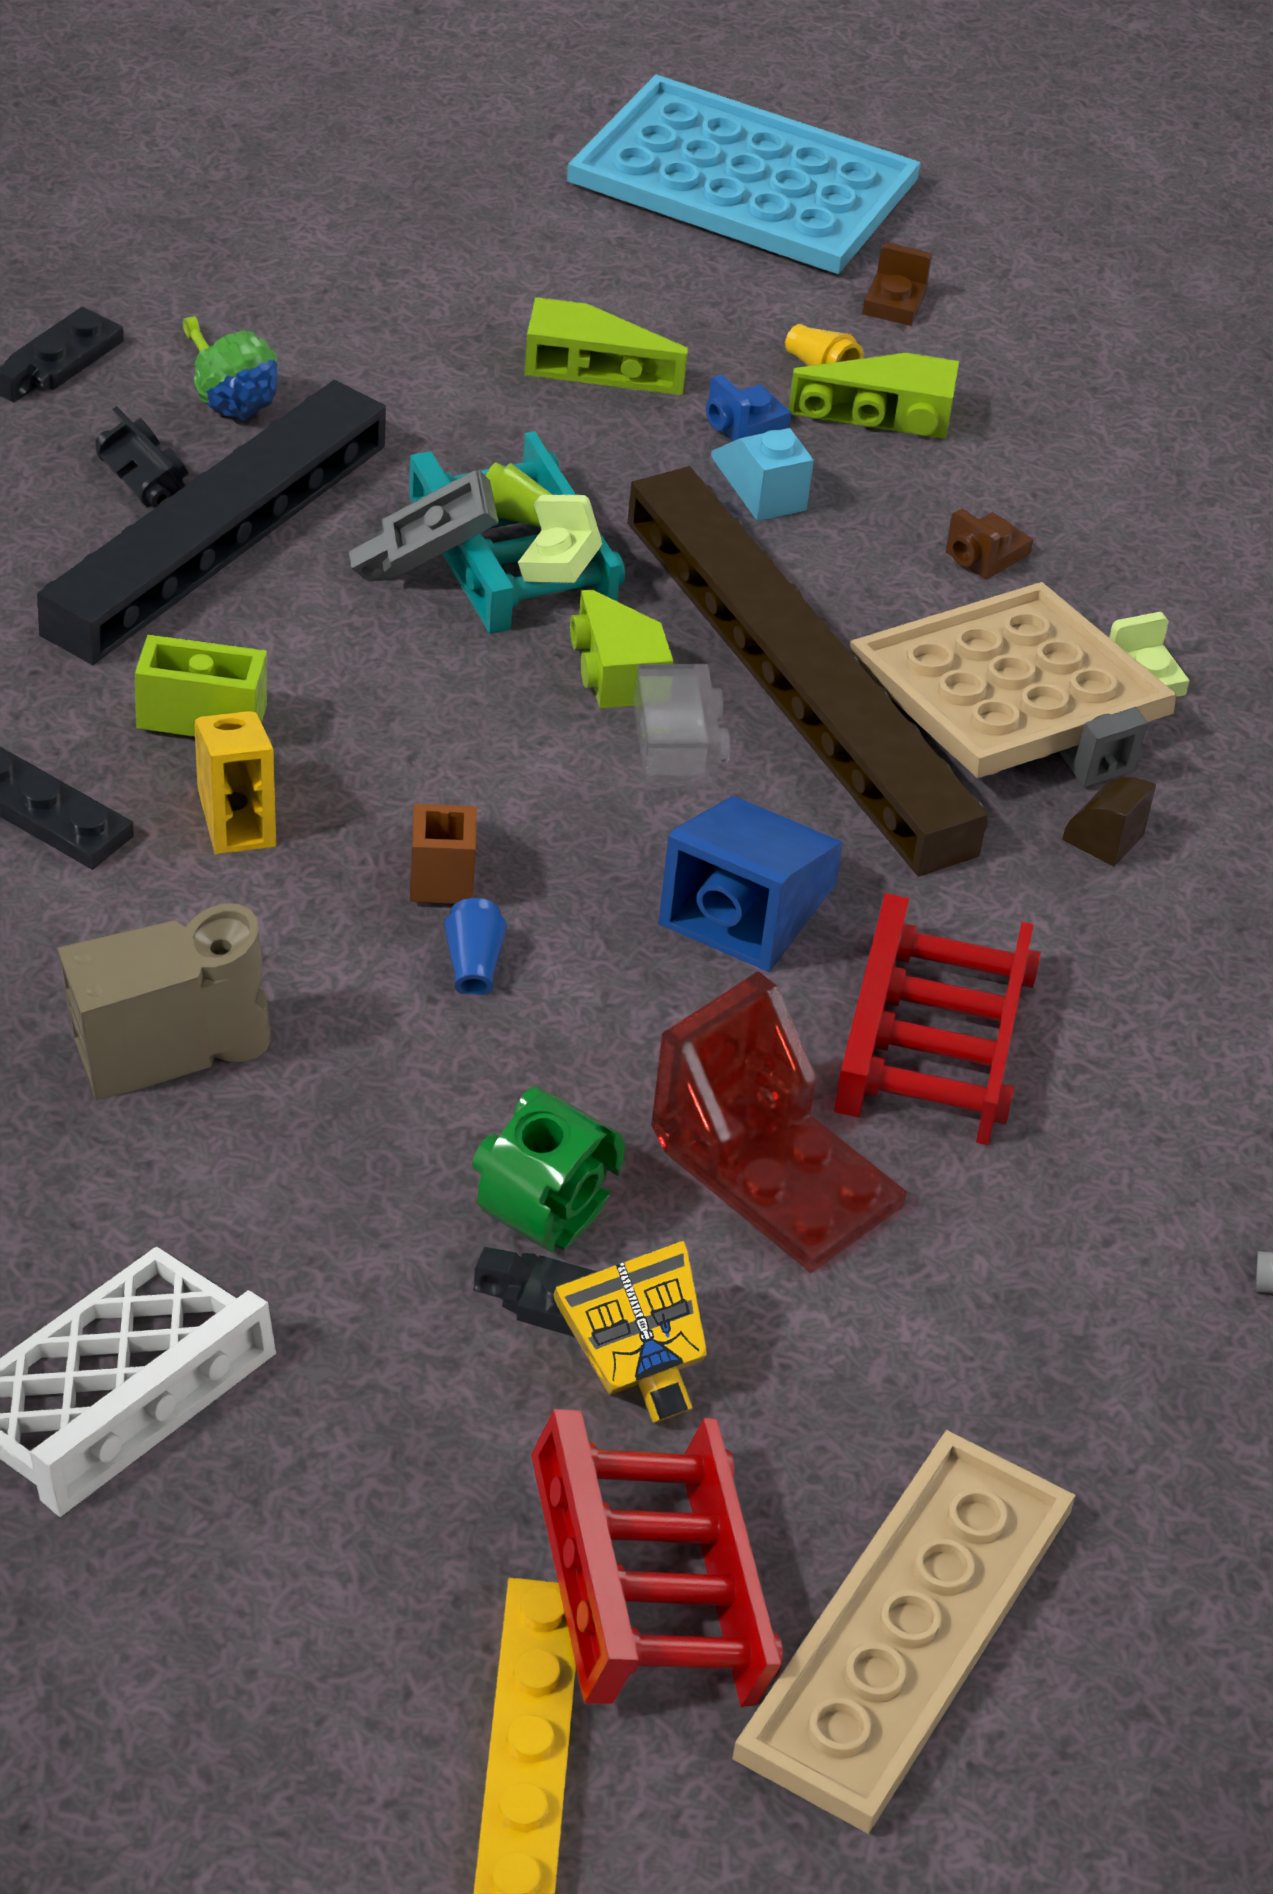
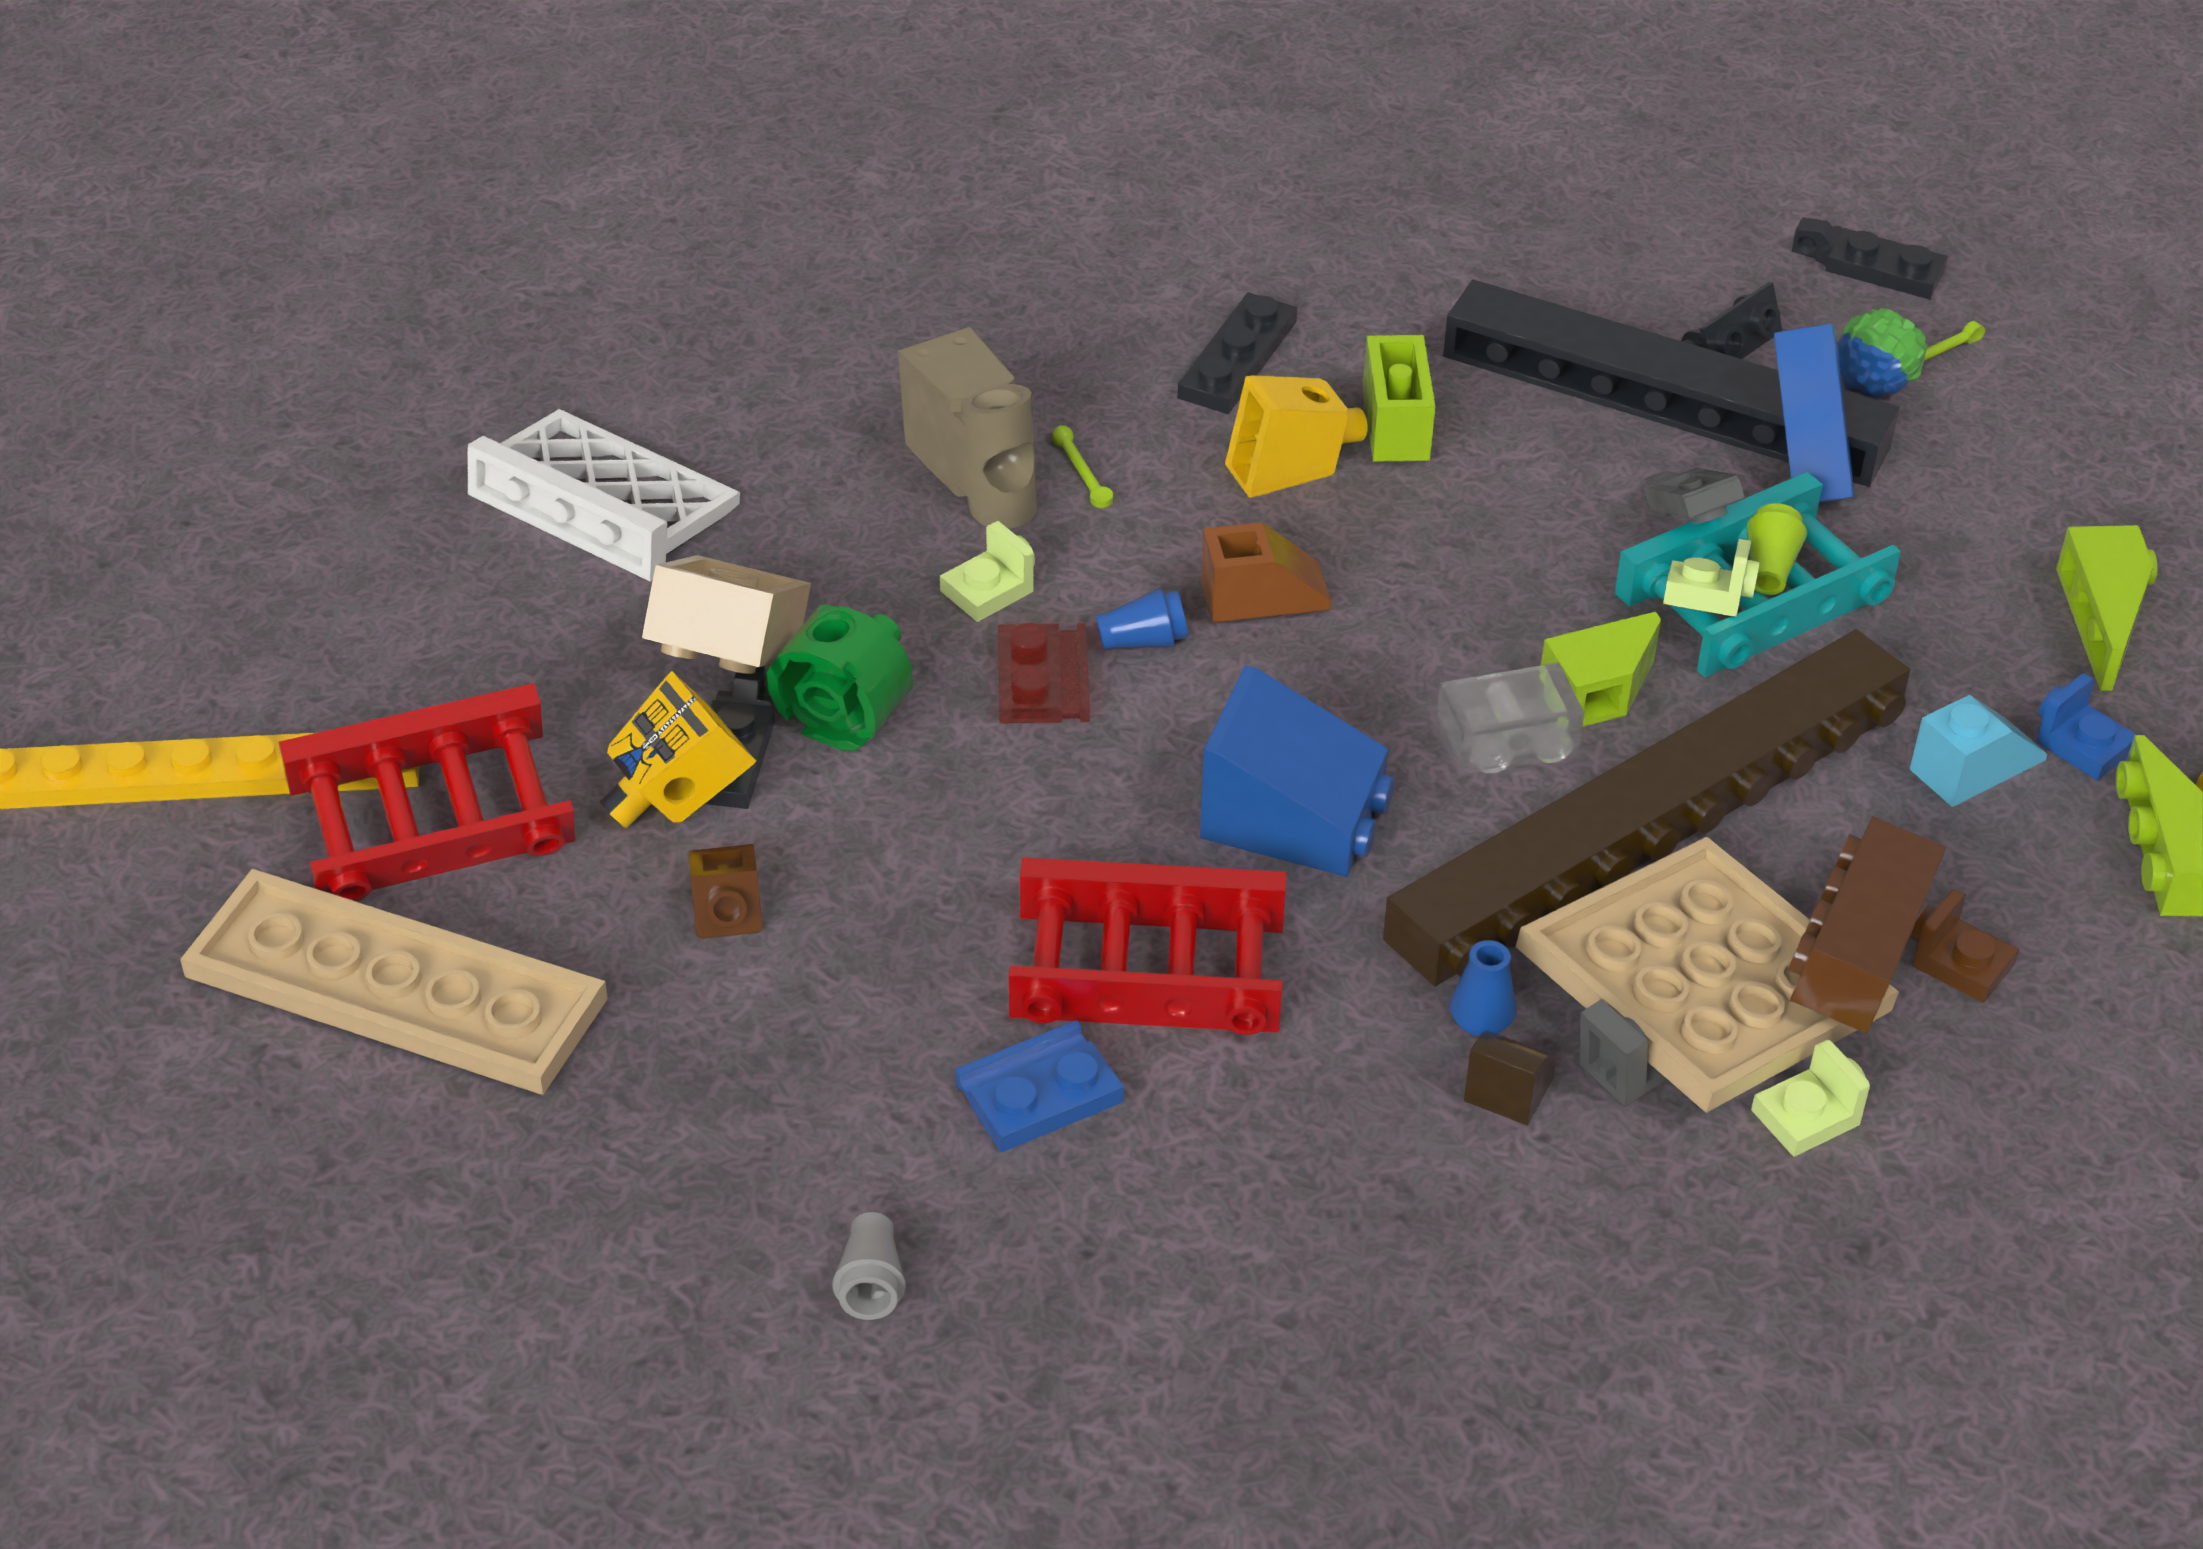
camera: 85 degrees right, 0 degrees up
clear red bracket [651,971,907,1273] -> none
none -> brick [642,555,811,674]
none -> reddish brown bracket [689,844,763,939]
none -> yellowish green bracket [940,521,1035,622]
none -> blue plate [955,1020,1124,1153]
none -> clear red plate [998,623,1090,724]
none -> blue cone [1449,940,1517,1036]
none -> tile [1774,324,1855,504]
none -> reddish brown brick [1788,816,1946,1034]

